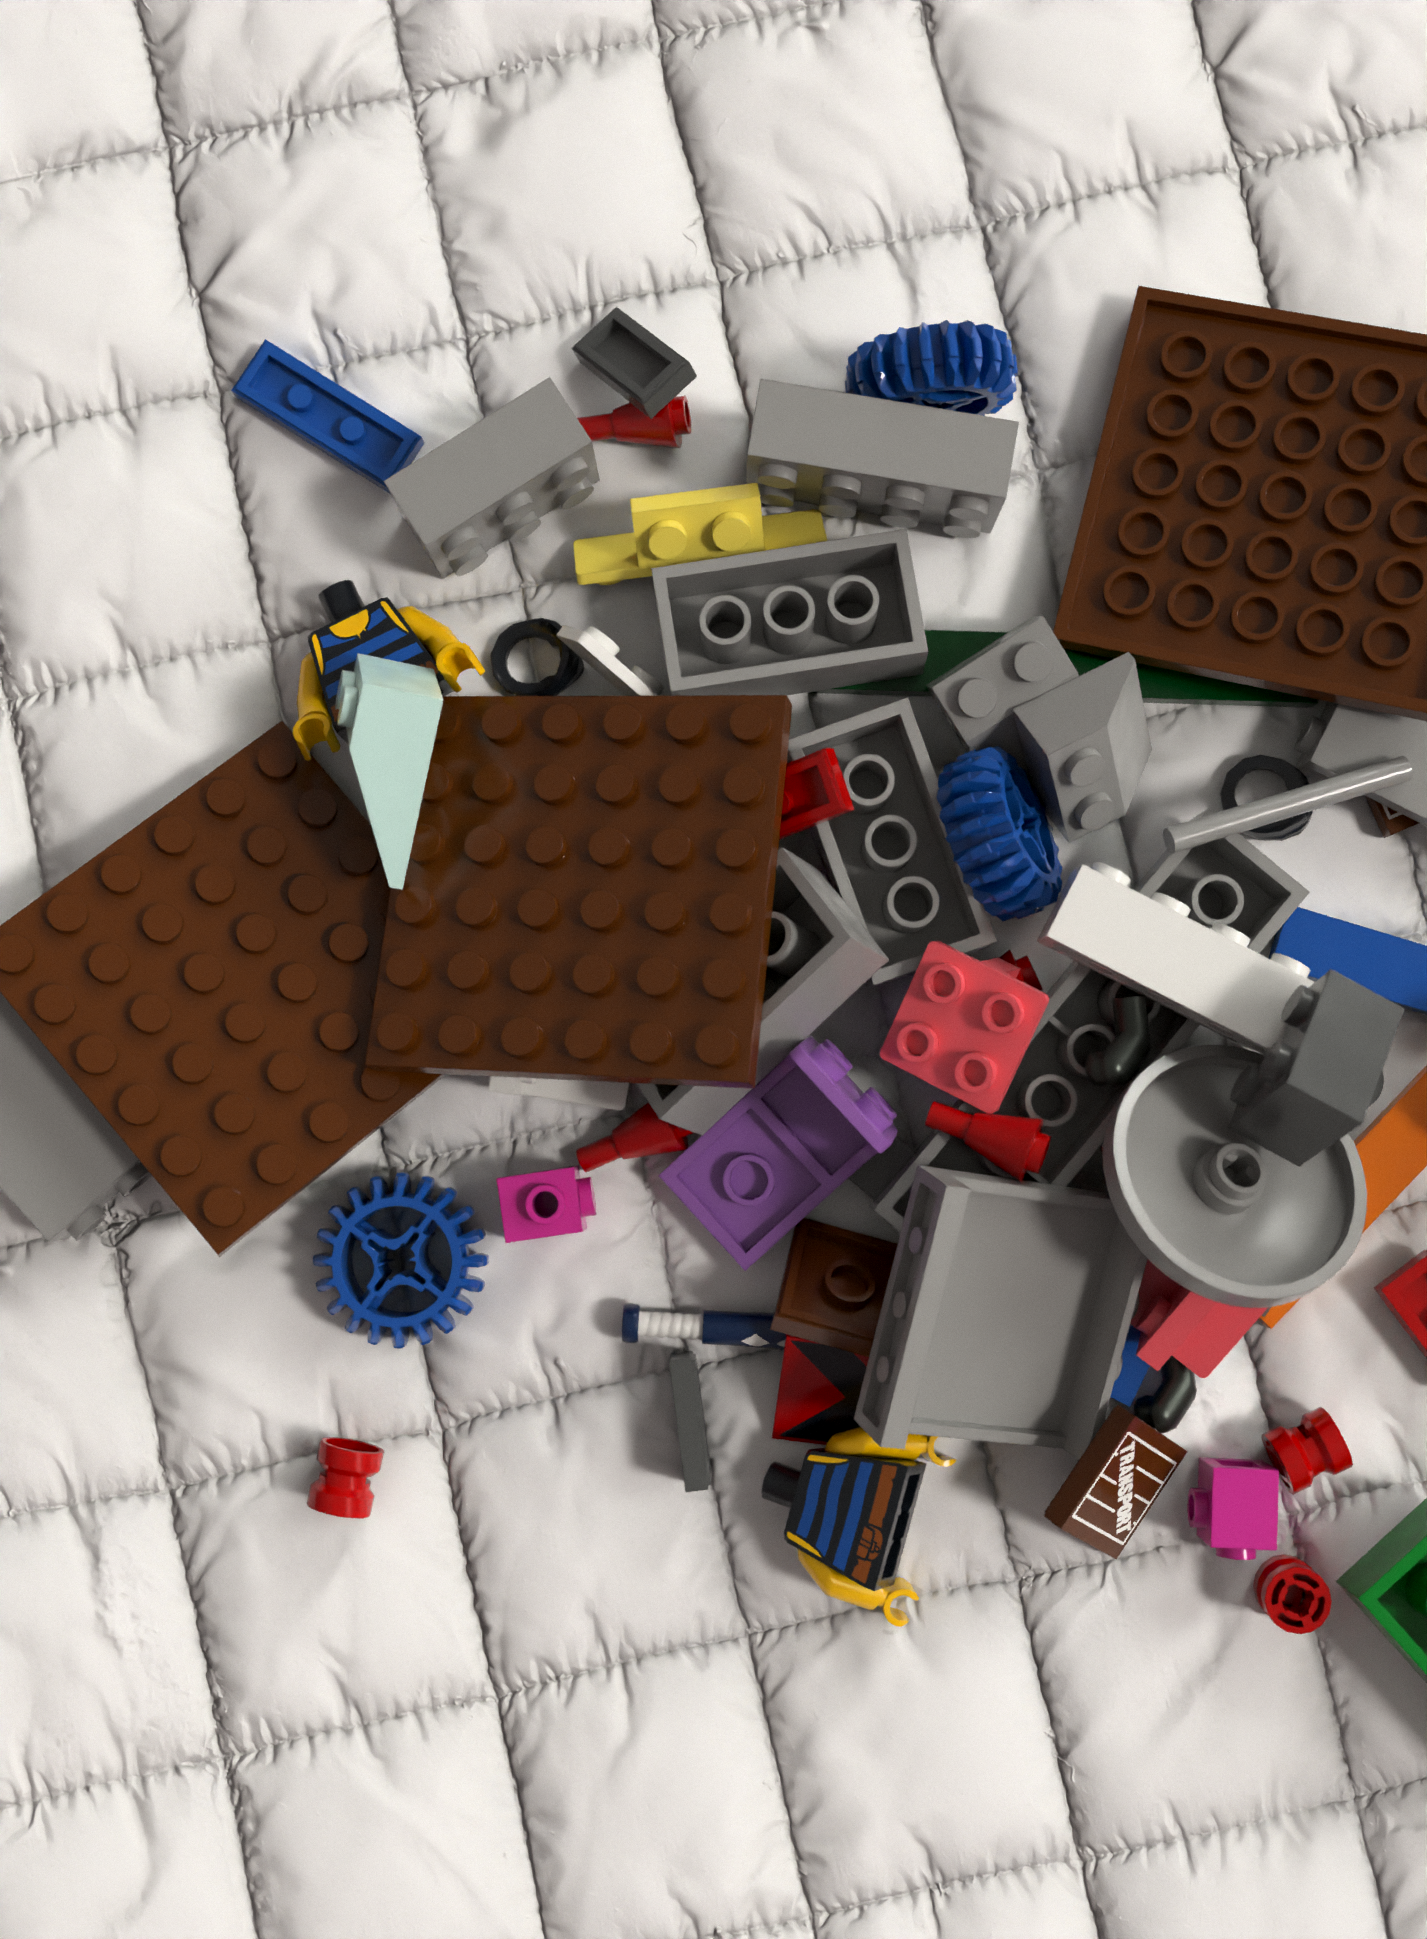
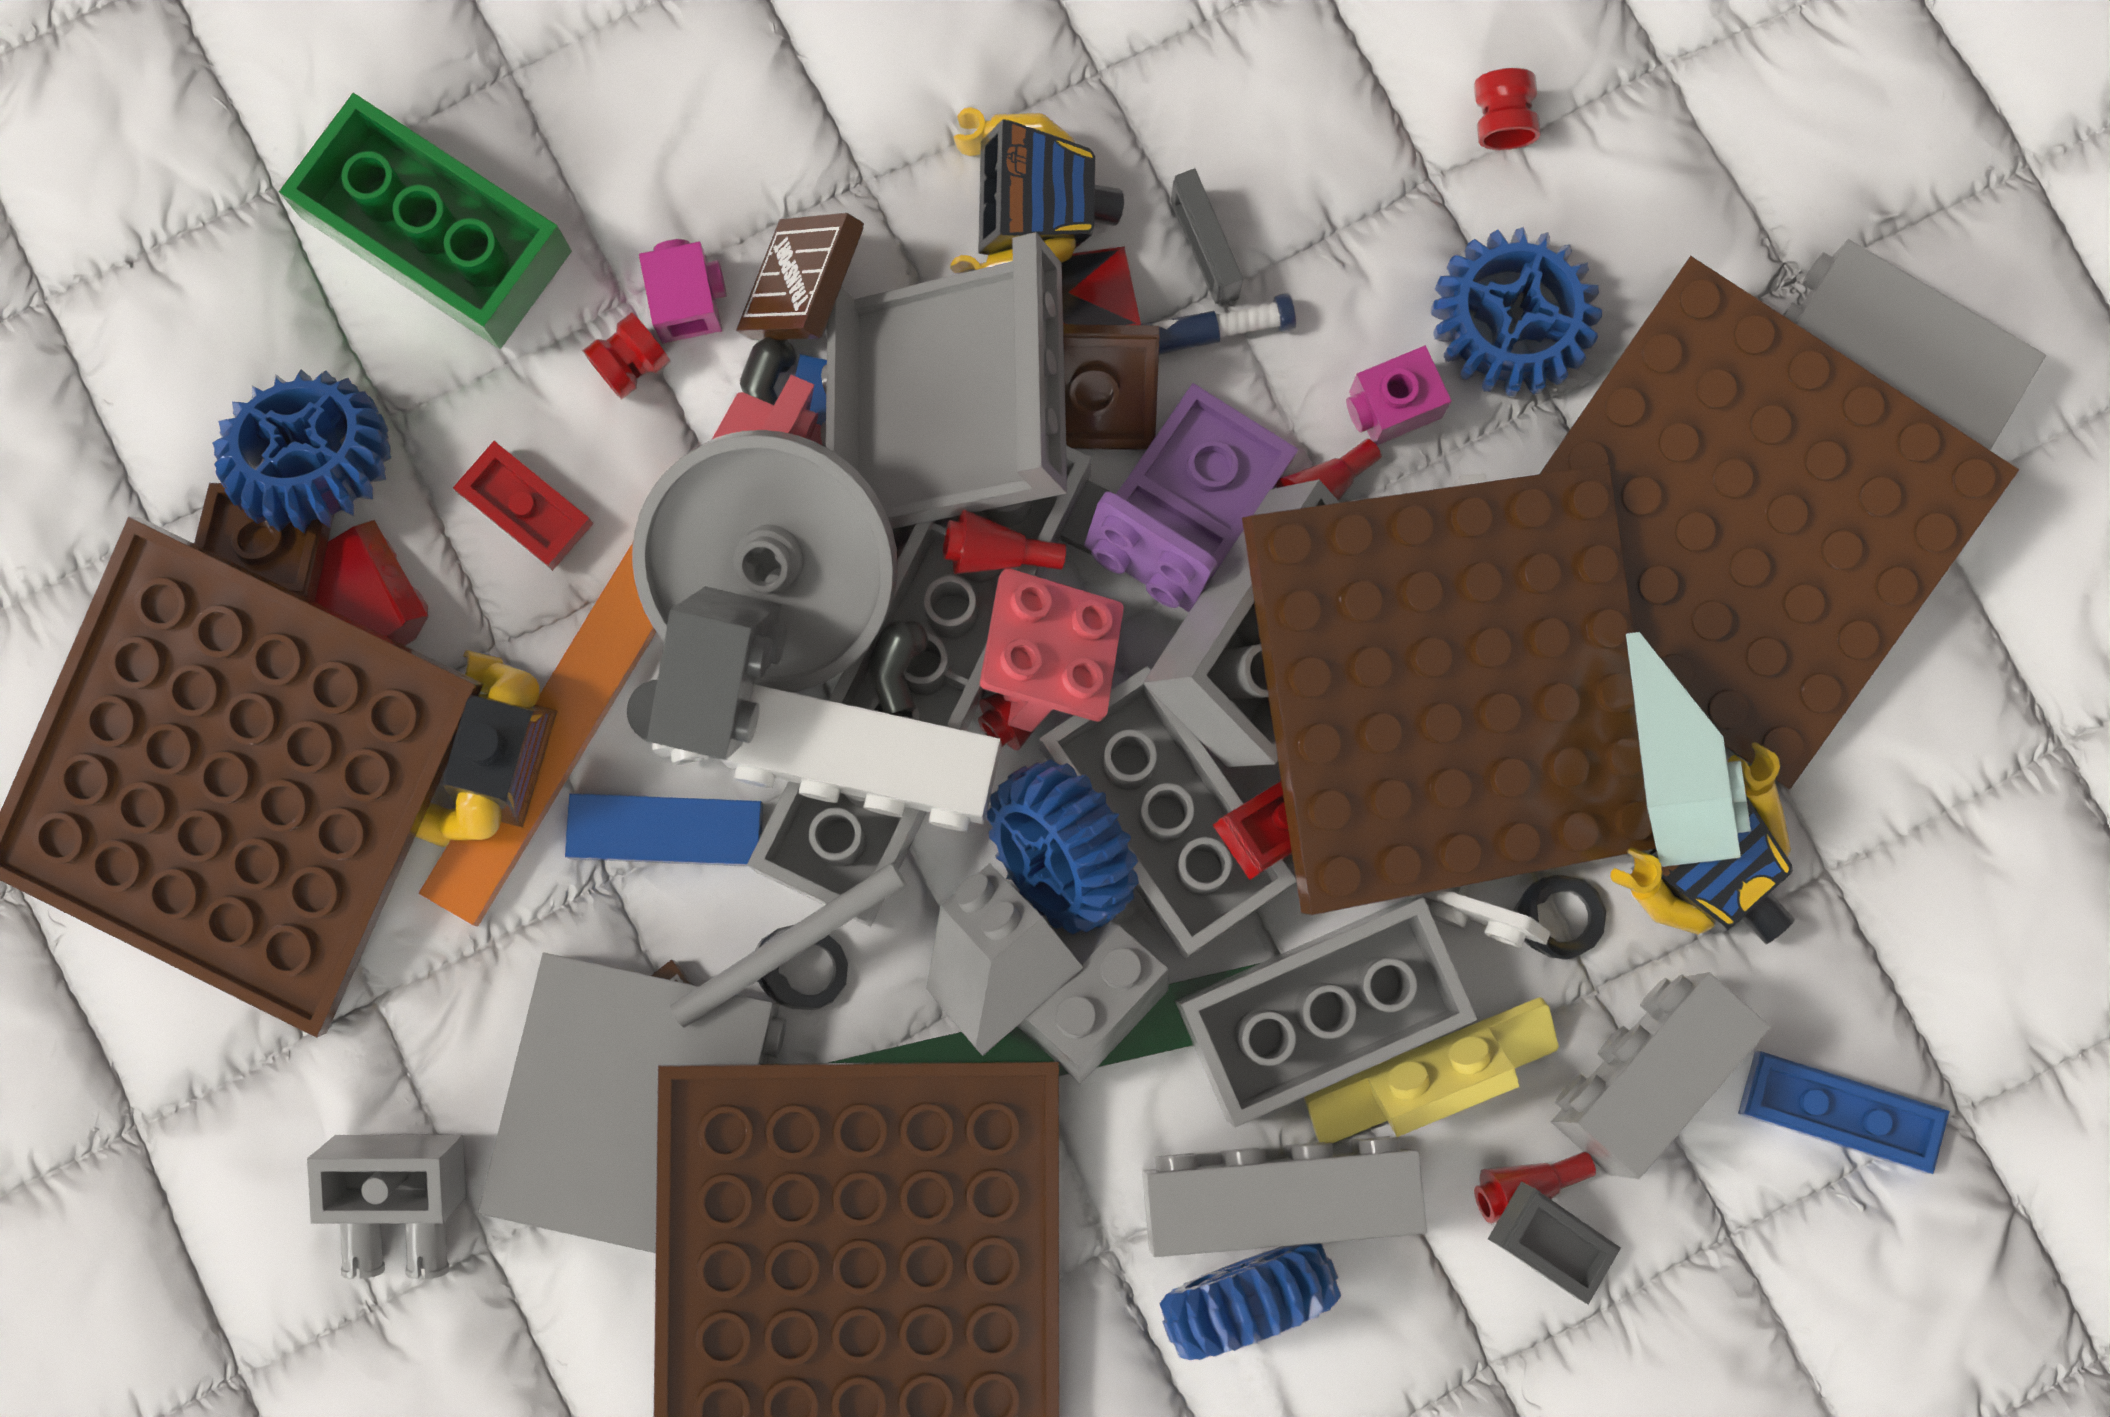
camera: 160 degrees right, 5 degrees down
red wheel [1253,1554,1332,1634] -> none

